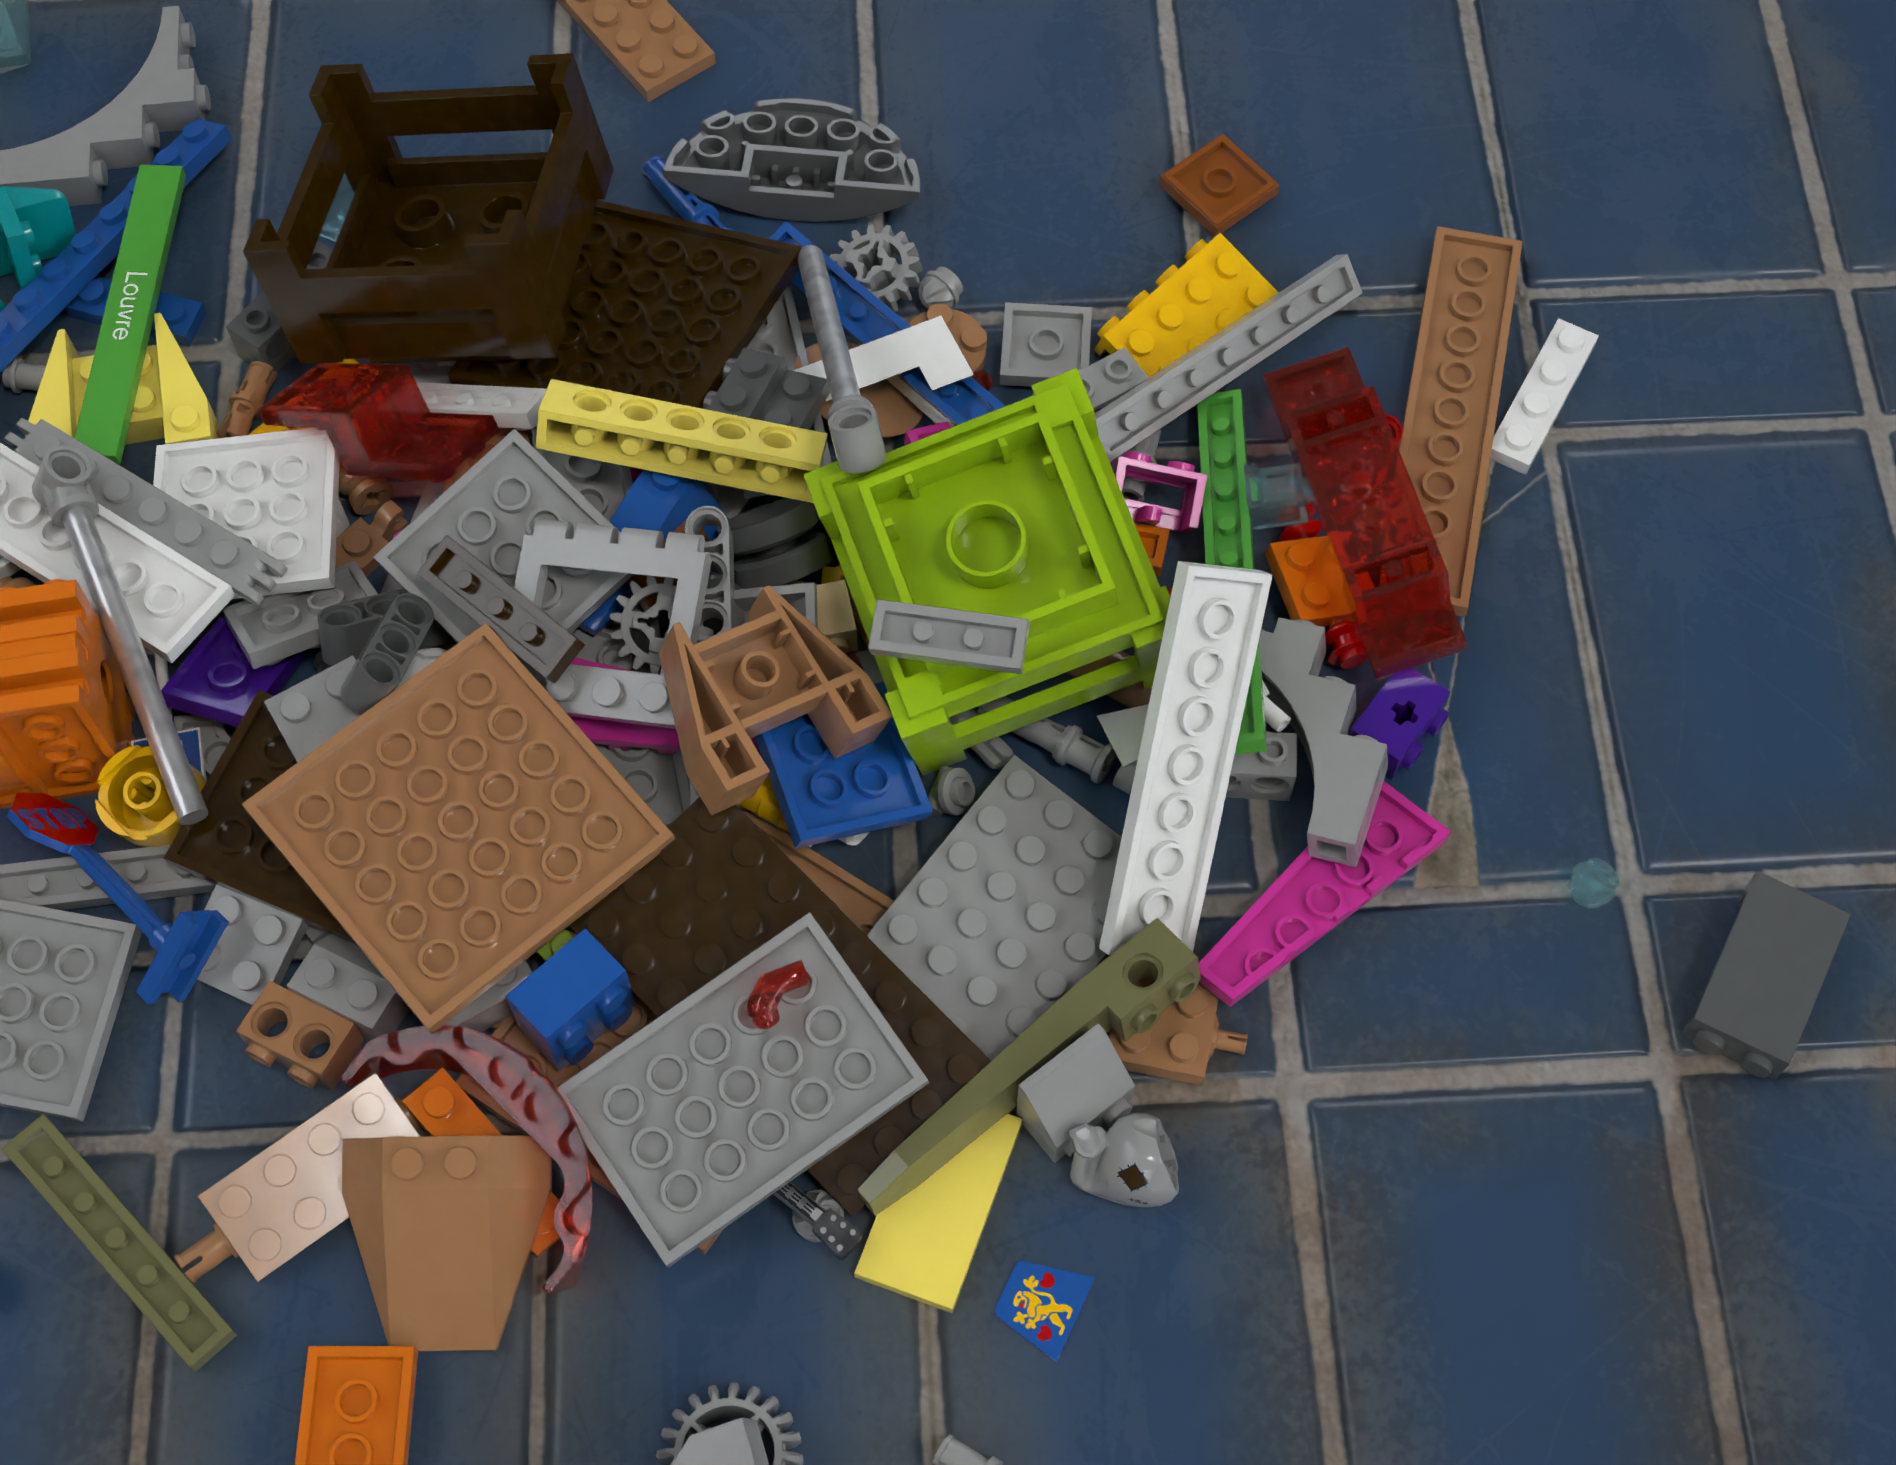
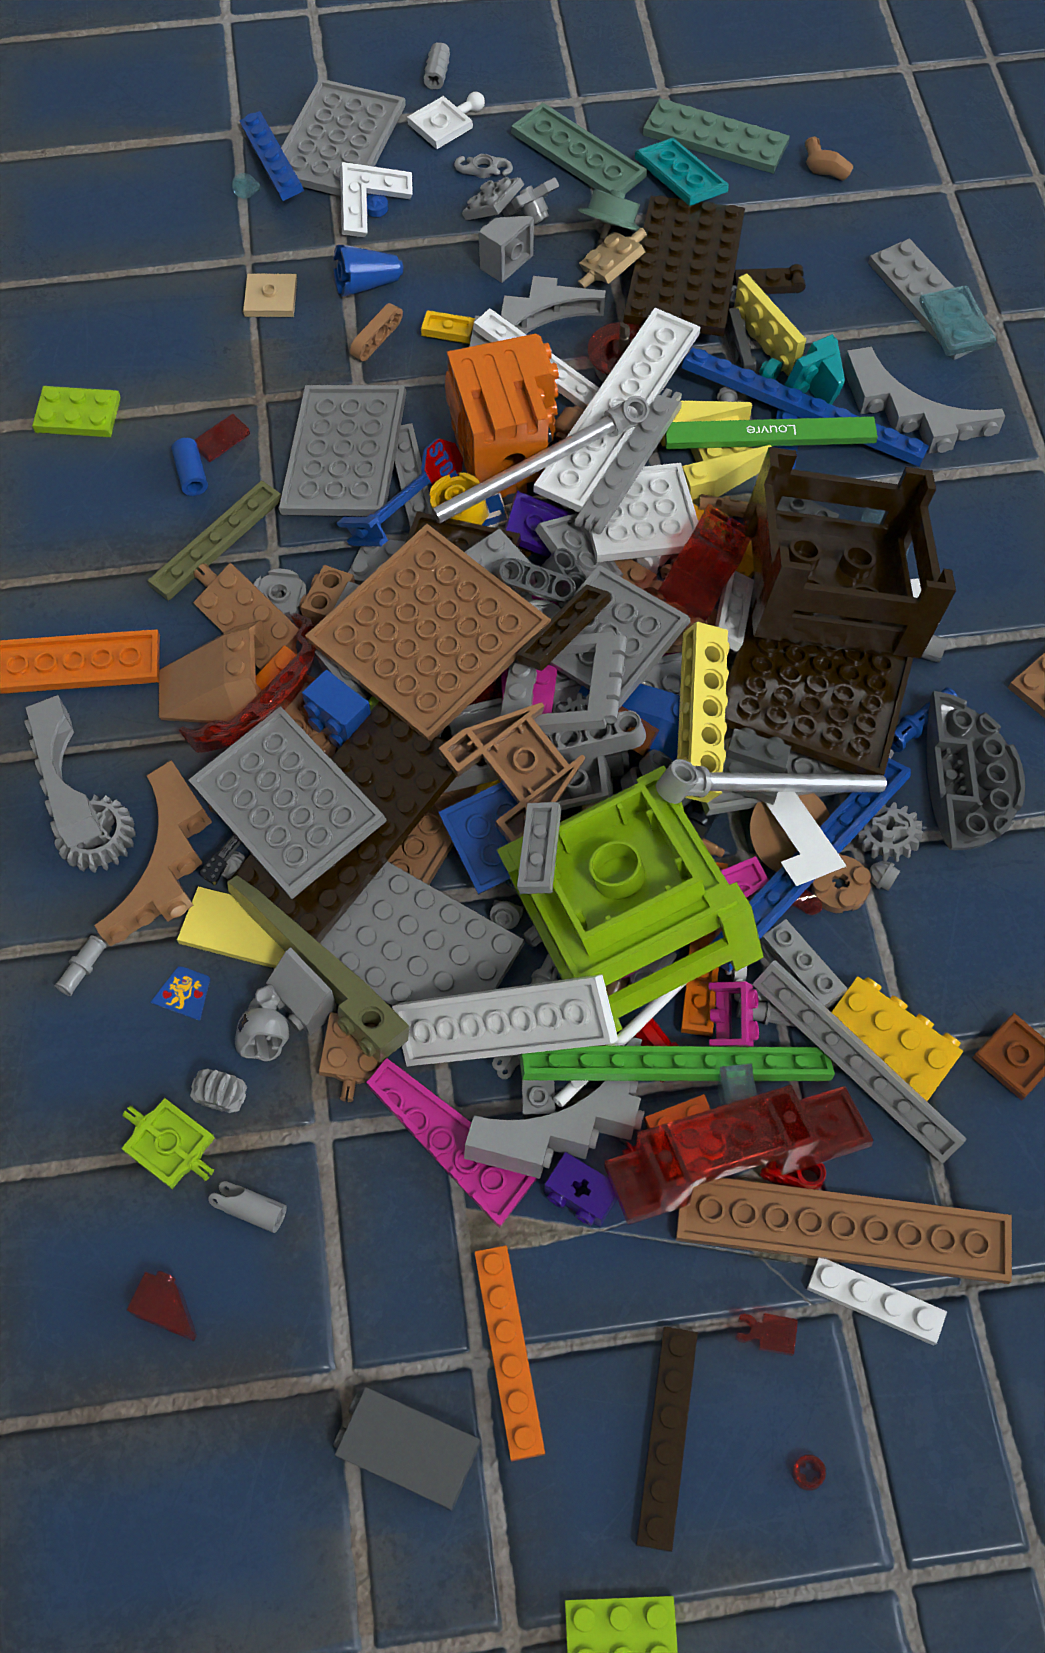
camera: 85 degrees right, 0 degrees up
clear red arm [746,959,811,1030] -> none
light grey plate [1000,302,1092,387] -> none
clear light blue plate [1567,858,1620,909] -> none
none -> medium nougat arch [94,760,212,946]
none -> lime plate [121,1098,215,1189]
none -> clear red slope [127,1271,197,1342]
none -> light grey gear [190,1069,247,1113]
none -> light grey piece [209,1181,287,1233]
none -> light grey plate [254,569,307,620]
none -> orange plate [474,1245,545,1462]
none -> dark brown plate [636,1326,698,1552]
none -> clear red plate [736,1313,798,1356]
none -> clear red bush [793,1455,826,1491]

